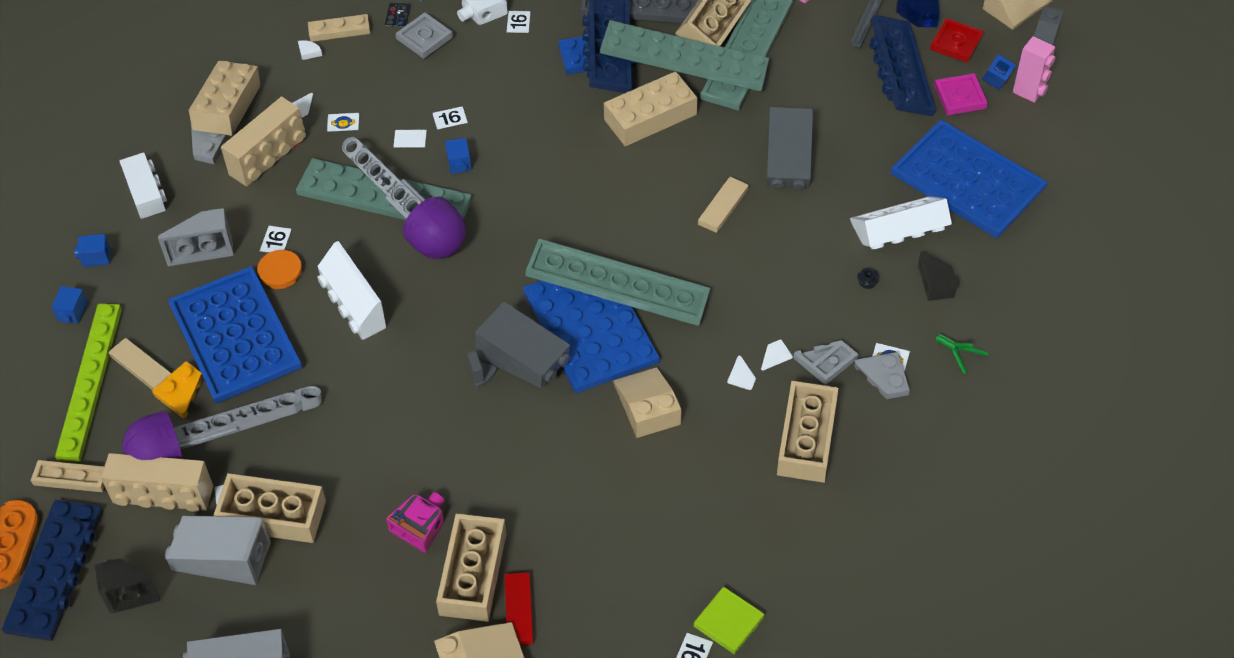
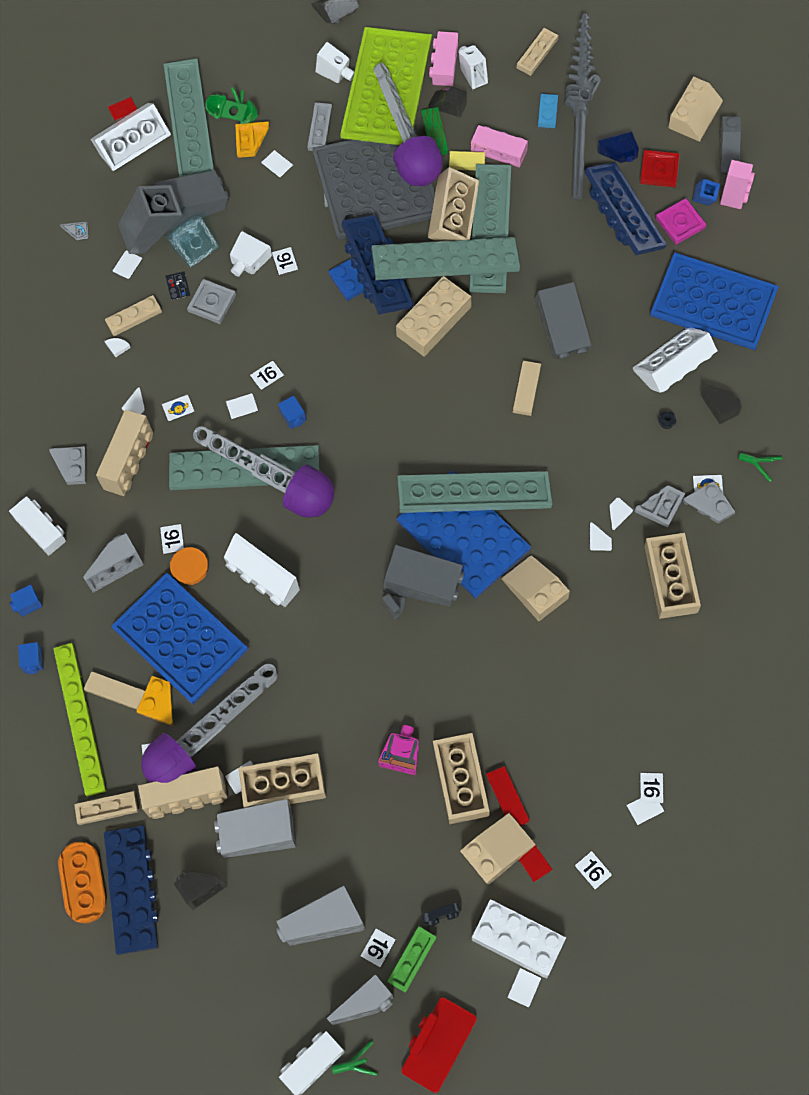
camera: 15 degrees left, 15 degrees up
tan brick [189,61,260,136] -> none
lime tile [693,586,765,655] -> none

